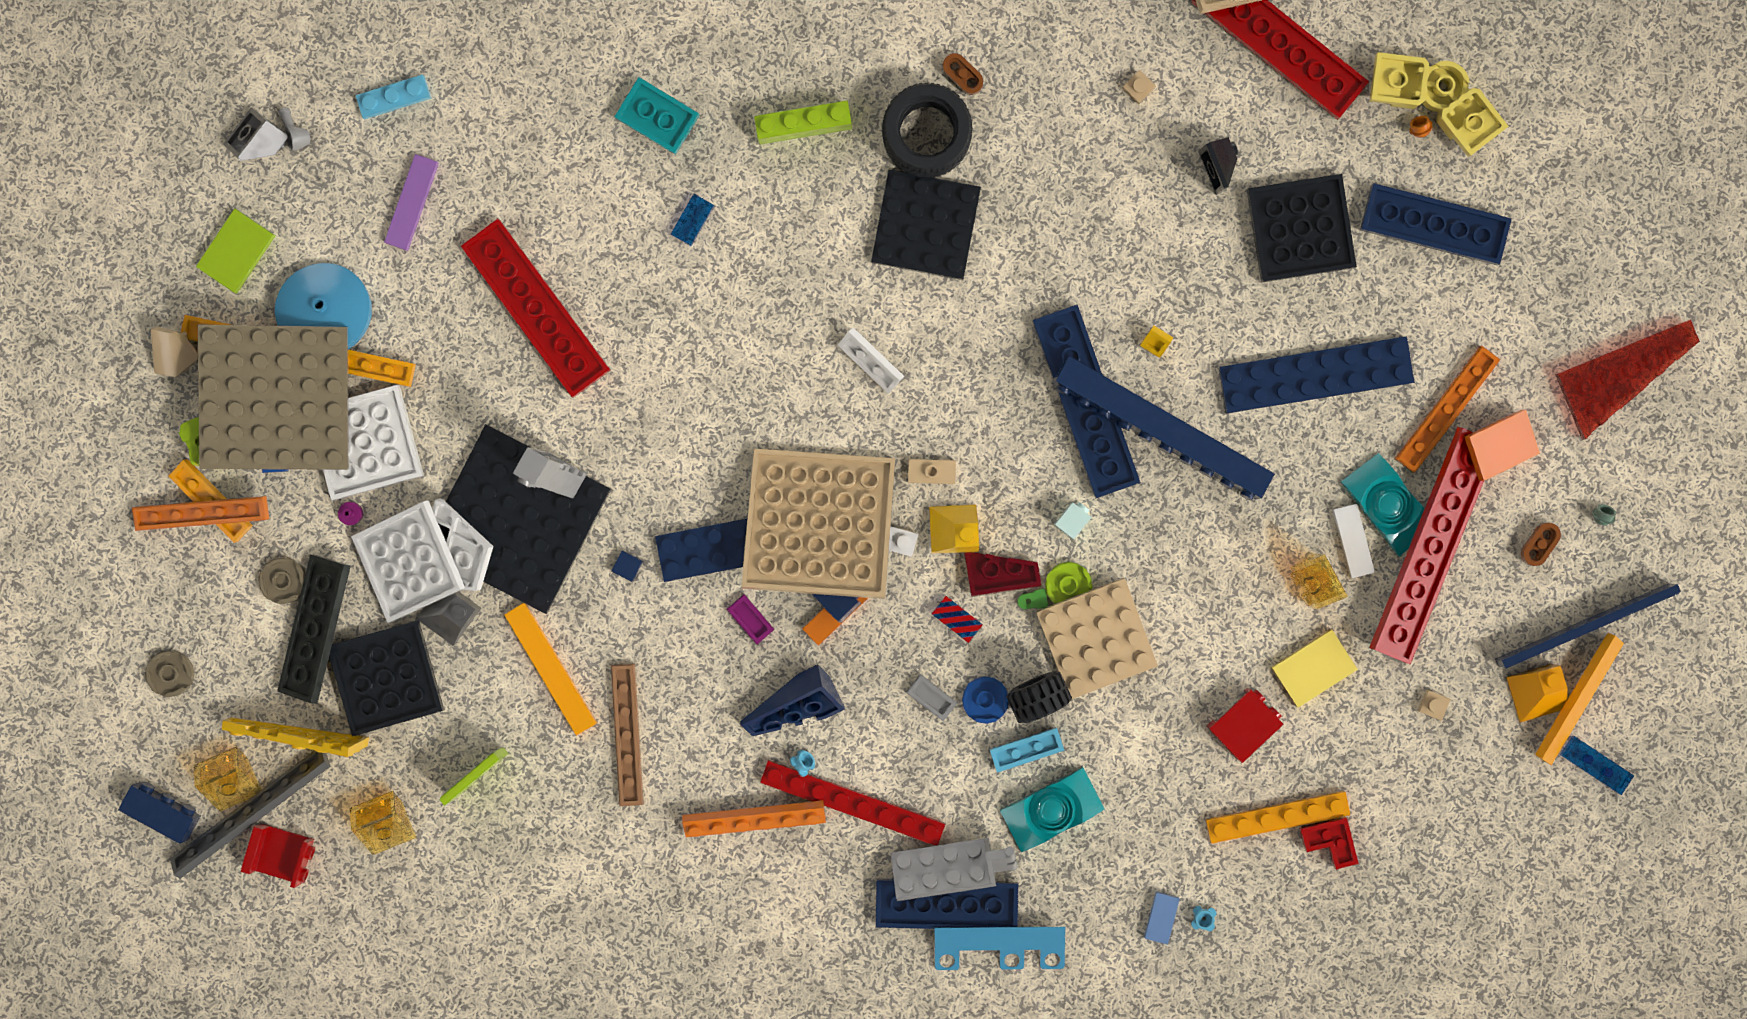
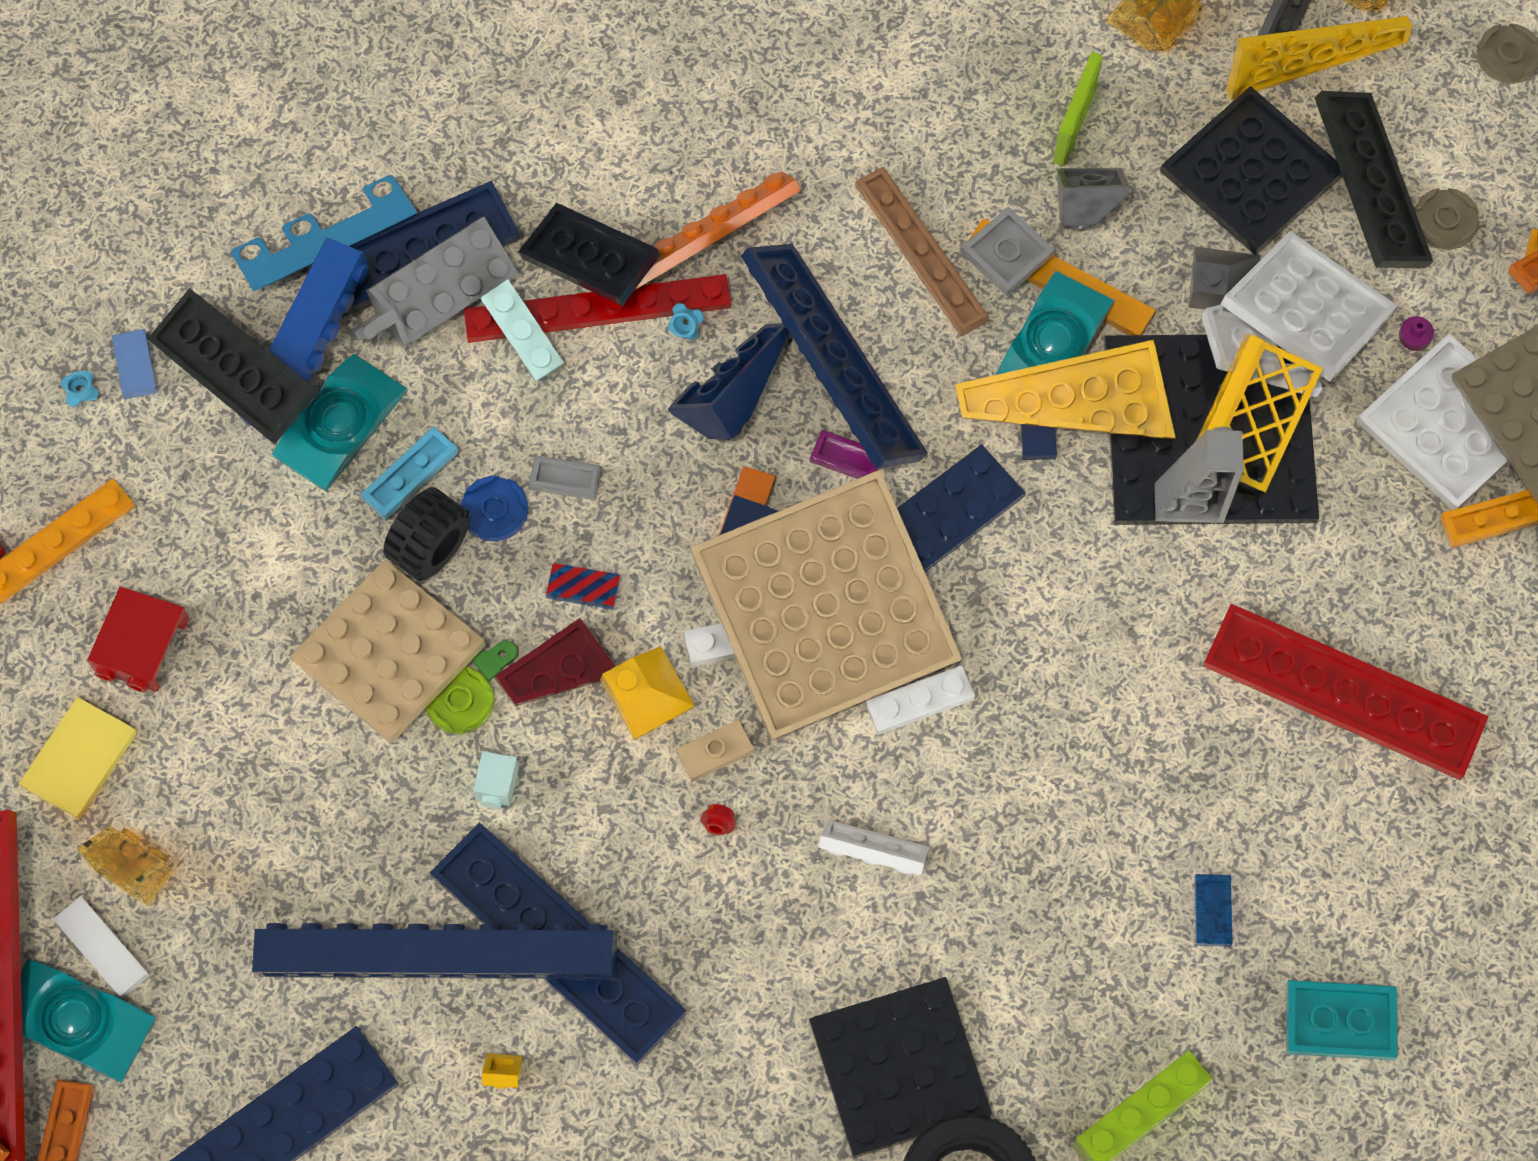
camera: 150 degrees right, 20 degrees down
none -> pearl dark grey plate [147,288,318,444]
none -> blue brick [238,237,369,425]
none -> light aqua plate [480,280,564,382]
none -> black plate [518,202,661,306]
none -> red plate [700,804,736,836]
none -> dark blue plate [741,243,928,469]
none -> white plate [865,666,975,735]
none -> yellow wing [955,340,1176,440]
none -> light grey plate [960,207,1055,296]
none -> teal slope [996,271,1114,375]
none -> flat silver slope [1057,168,1129,230]
none -> yellow fence [1197,334,1323,492]

